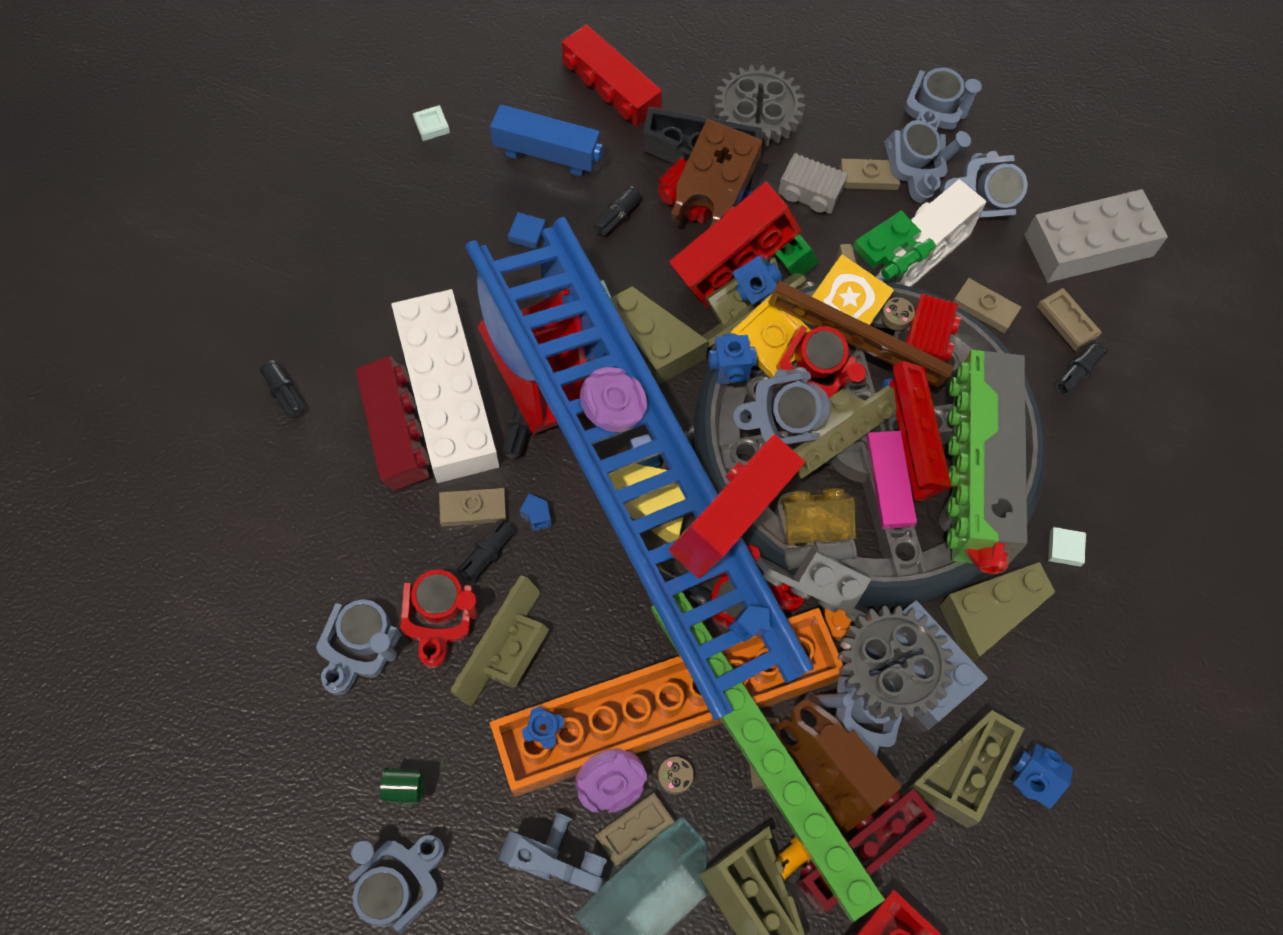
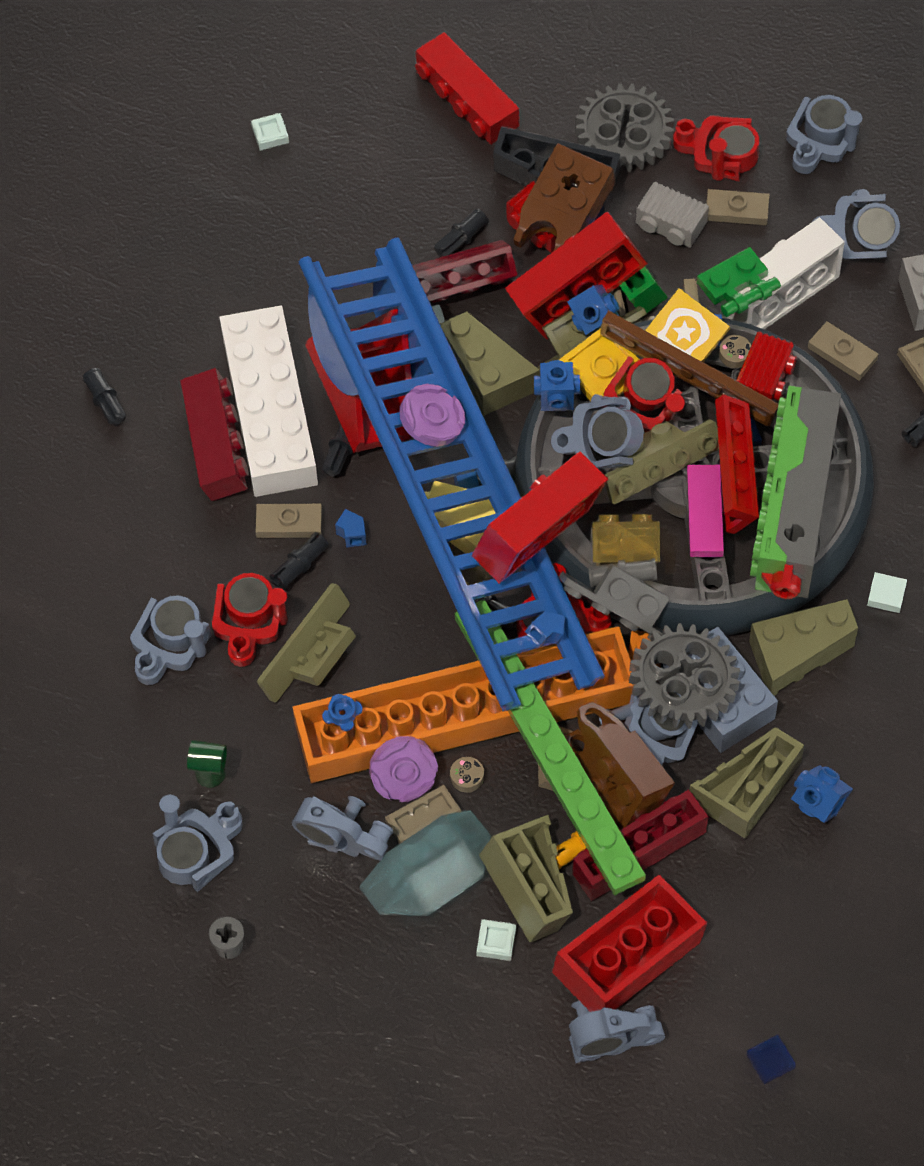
camera: 10 degrees right, 5 degrees down
blue brick [490,104,604,177] -> none
blue tile [508,212,546,249] -> none
sand blue piece [884,120,971,203] -> none
none -> dark red brick [413,240,517,302]
none -> red piece [673,116,759,182]

